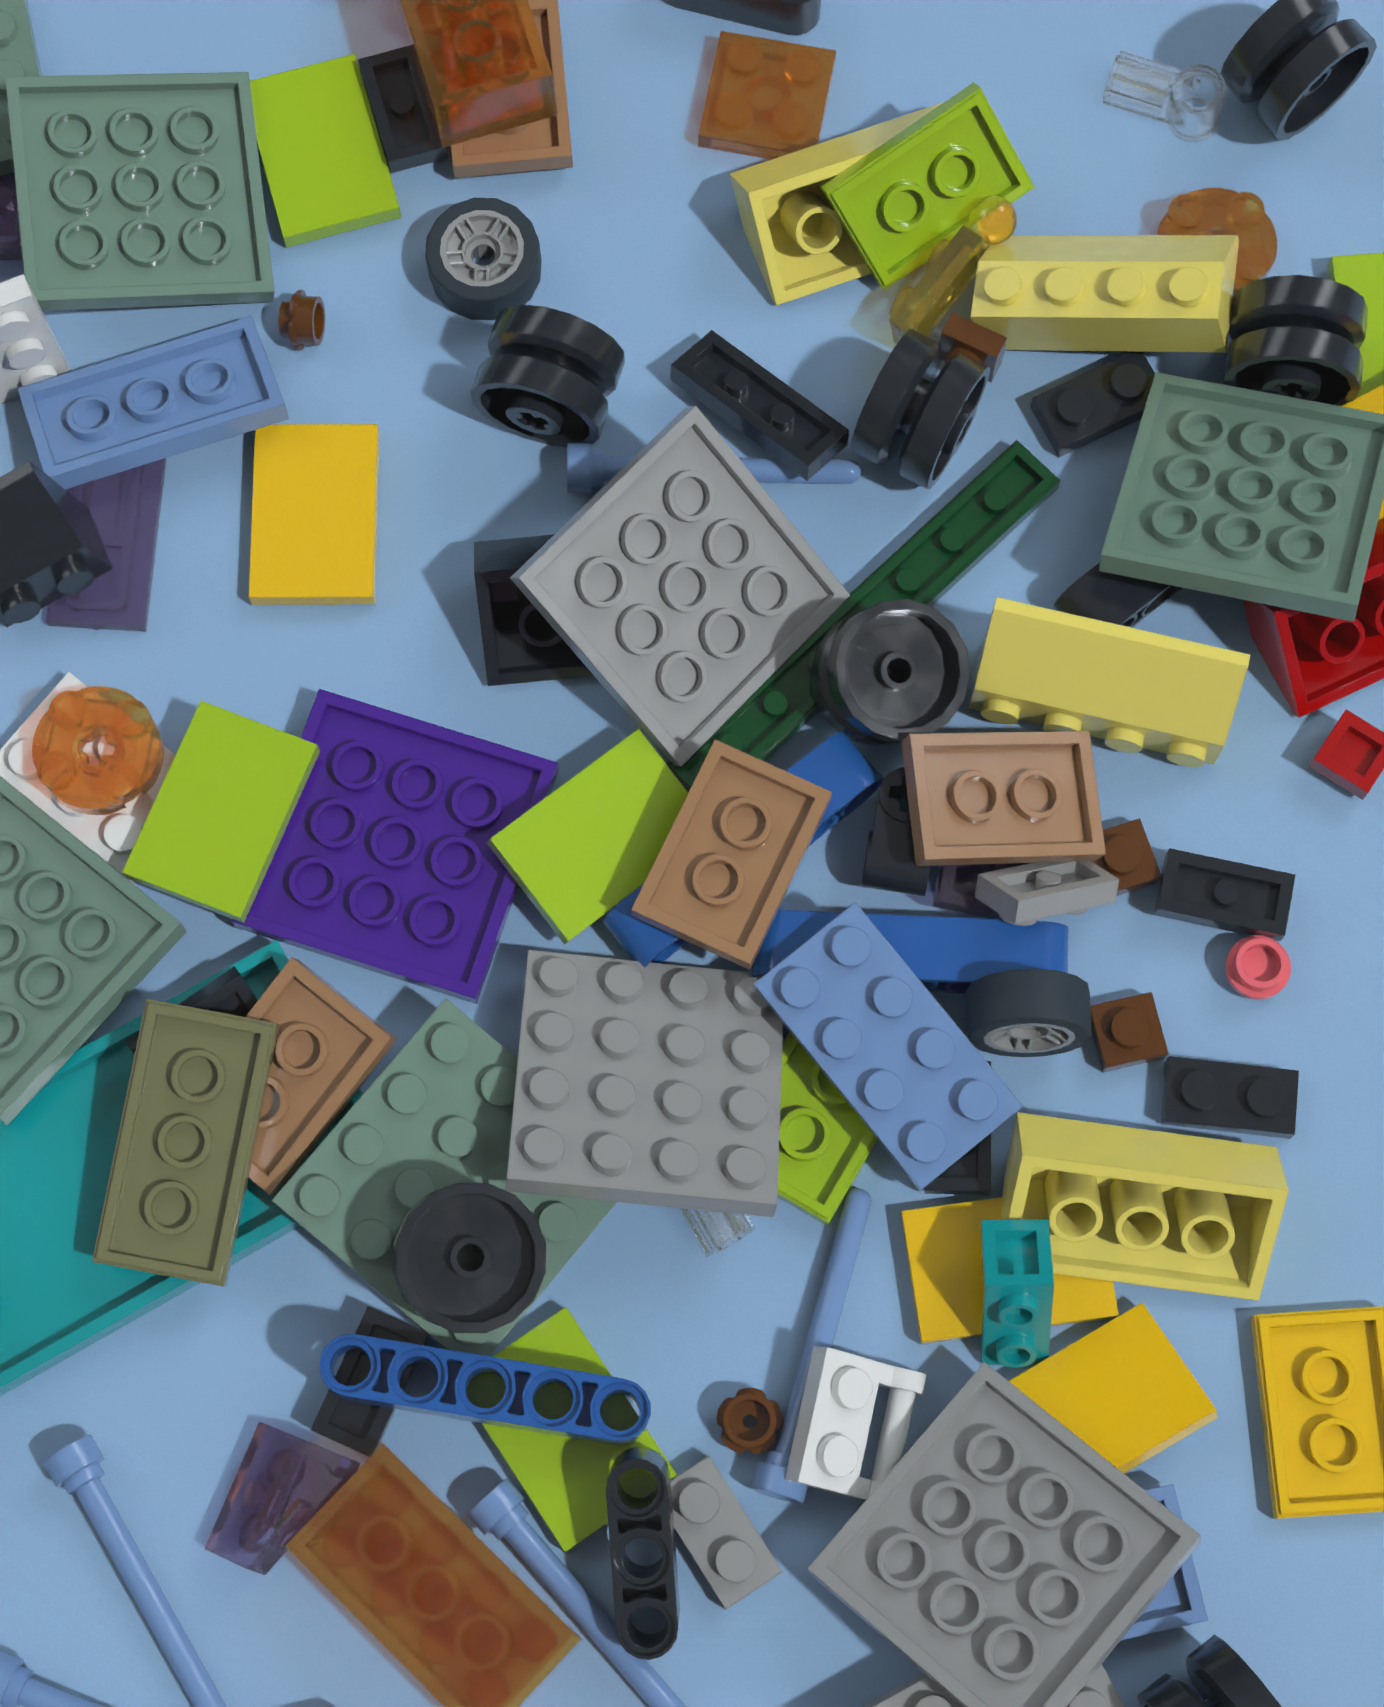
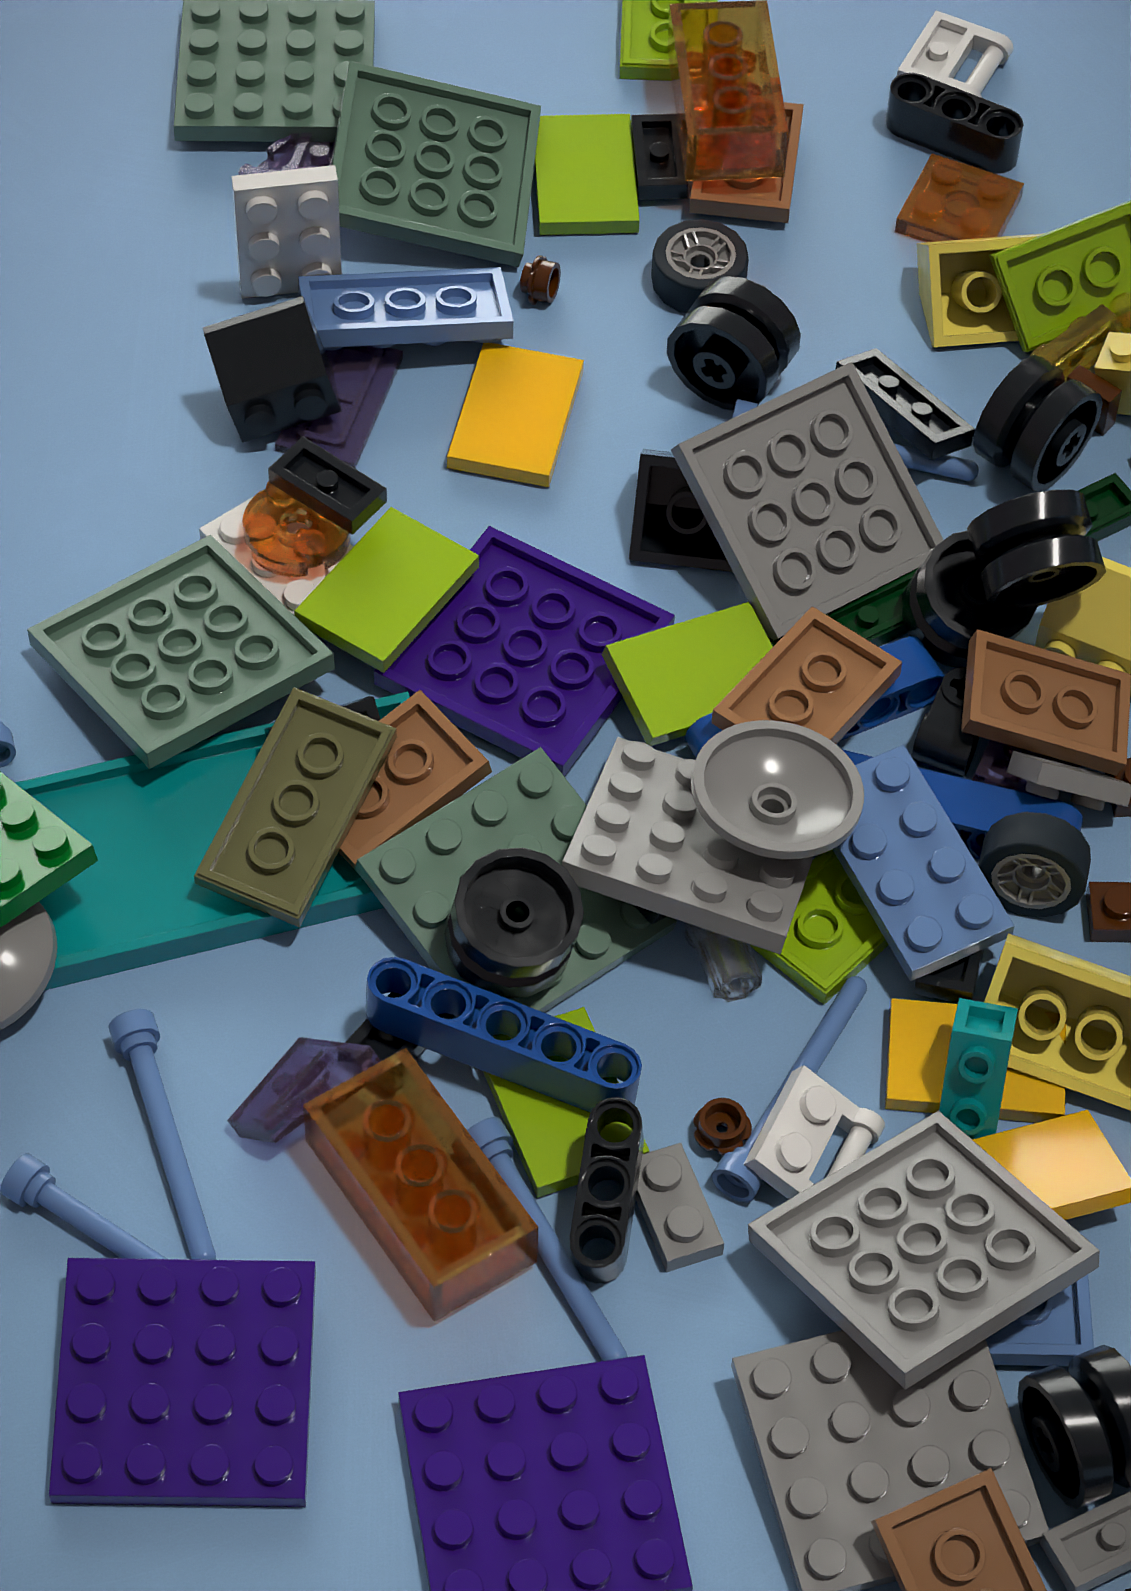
camera: 10 degrees right, 20 degrees down
none -> black plate [268,437,387,535]
none -> light grey dish [691,720,864,859]
none -> black wheel [967,490,1106,610]

